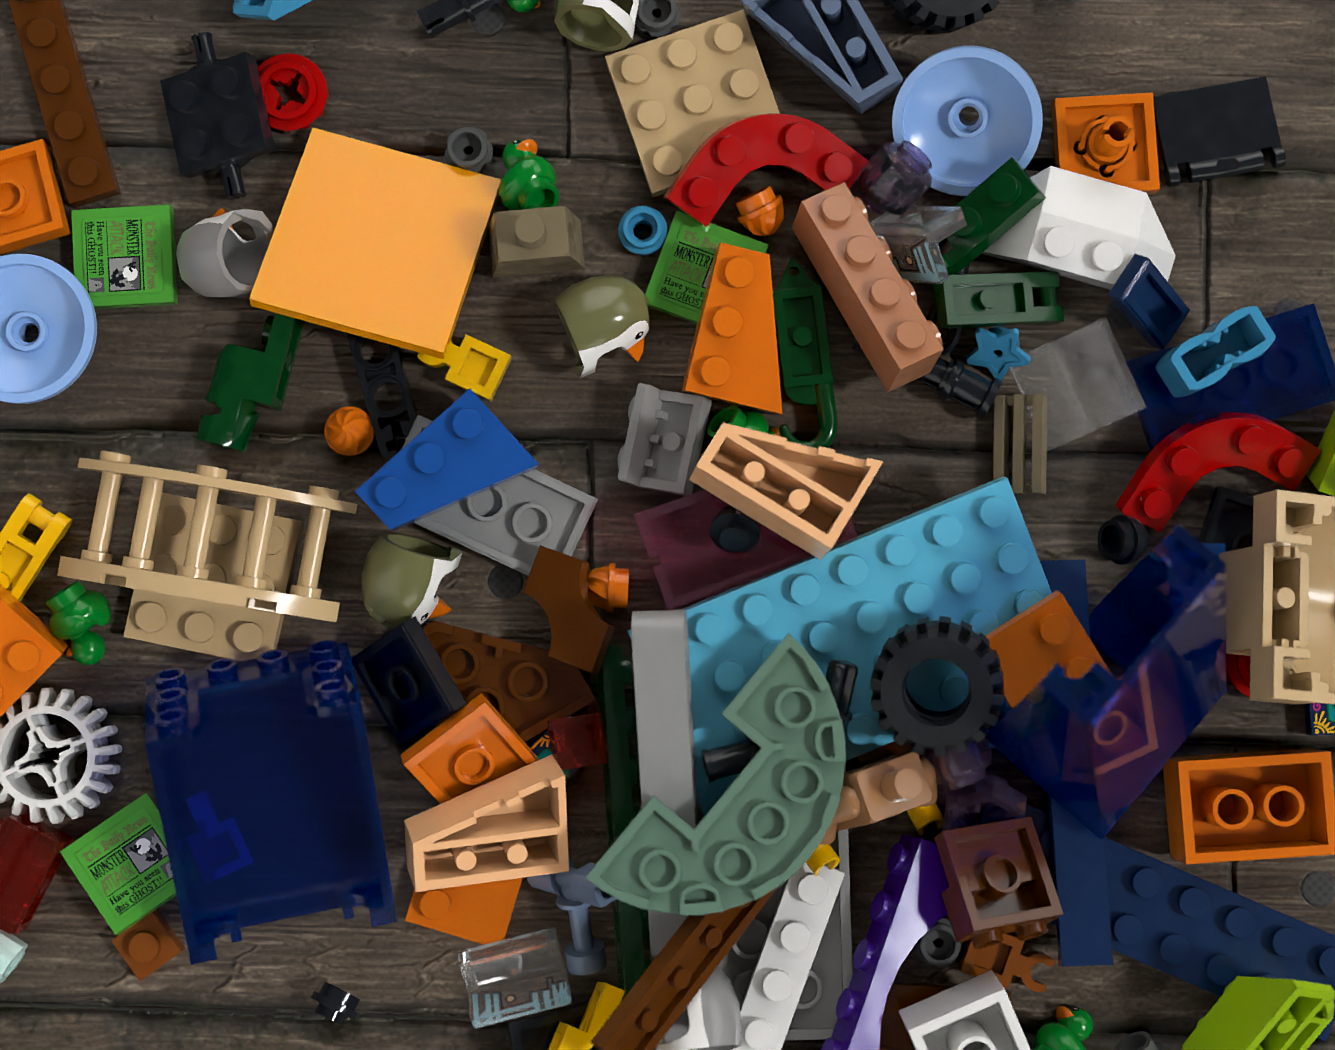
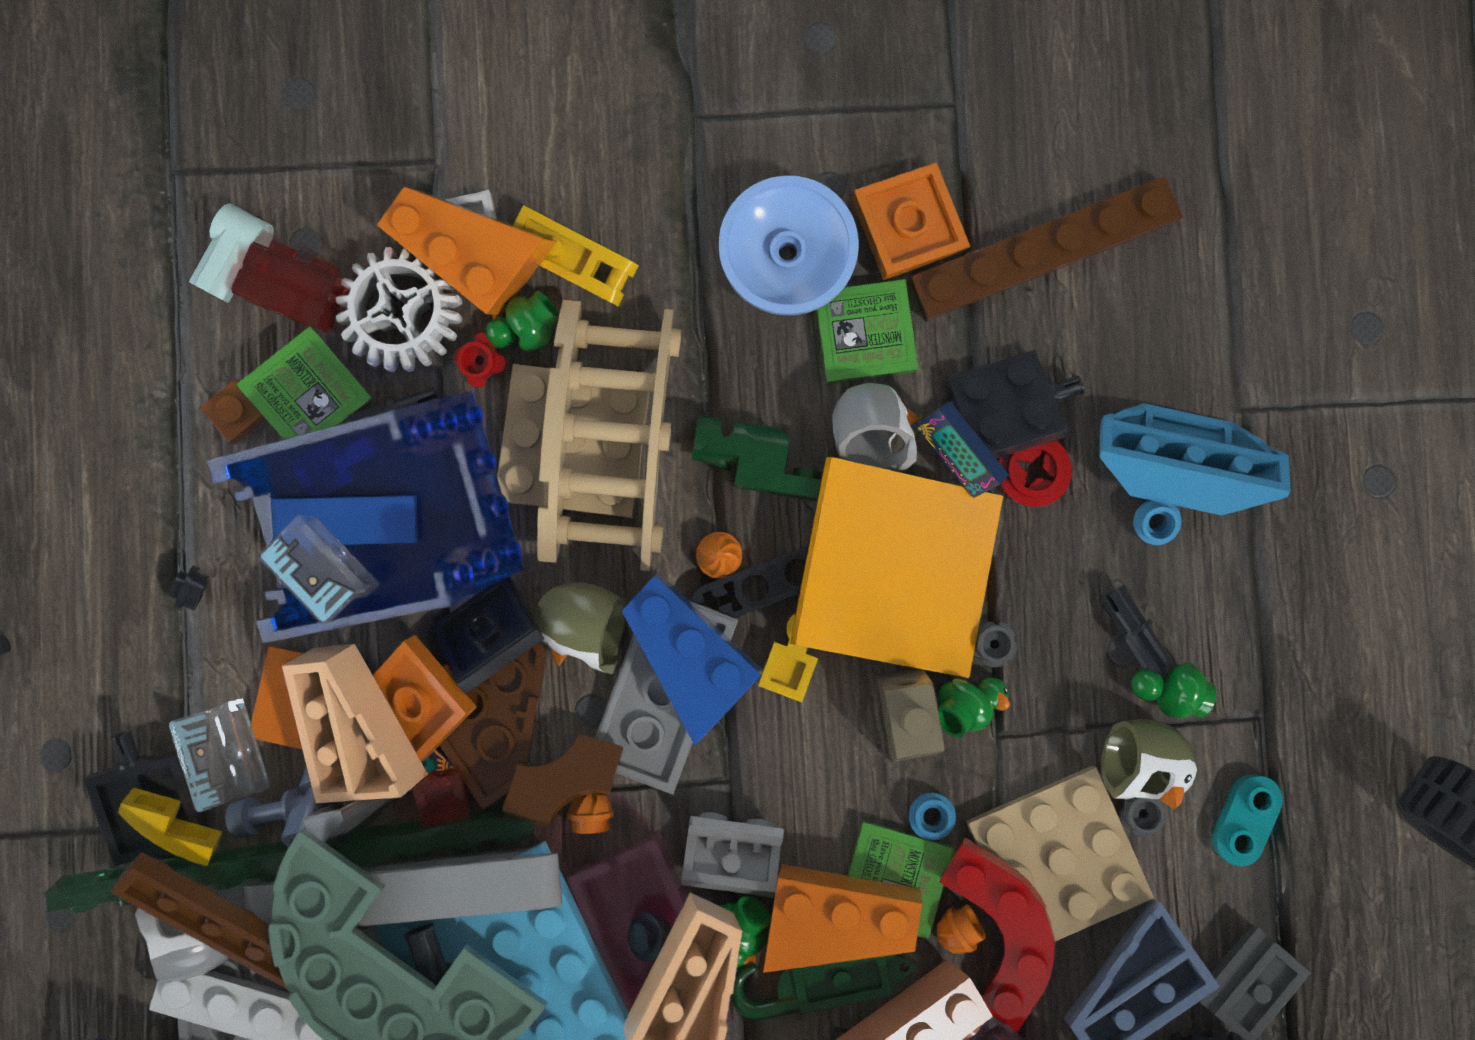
camera: 90 degrees right, 0 degrees up
olive piece [554,275,650,379] -> none
none -> clear panel [259,515,380,624]
none -> blue tile [270,495,419,546]
none -> flat silver slope [303,798,394,846]
none -> red plate [453,333,507,388]
none -> dark blue tile [915,401,1009,498]

